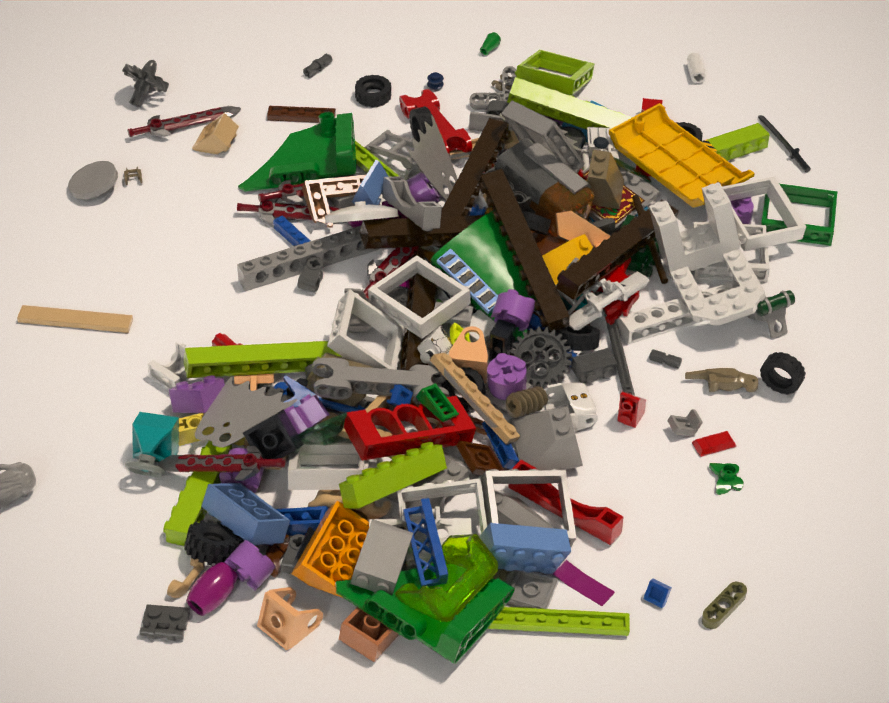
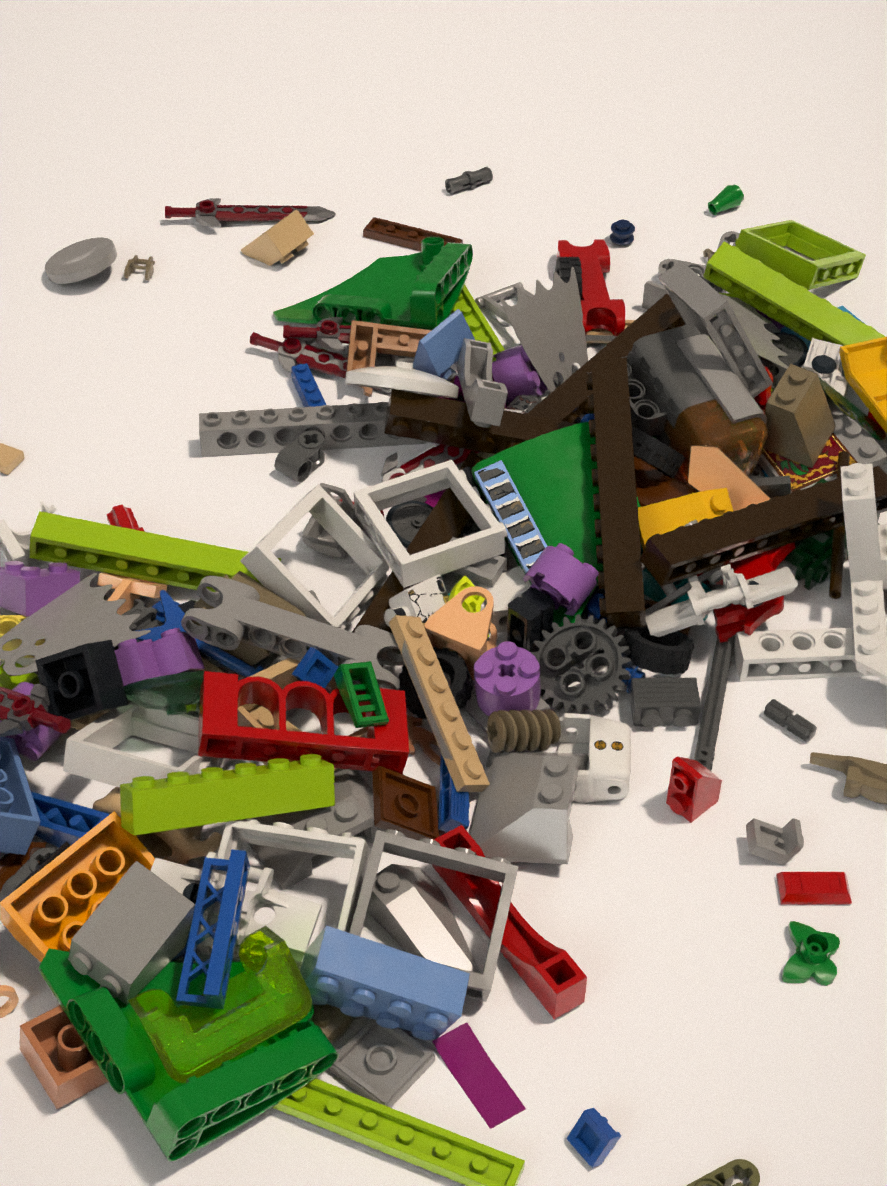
camera: 20 degrees right, 0 degrees up
dark grey piece [122,59,169,107] -> none
black tyre [355,75,392,107] -> none

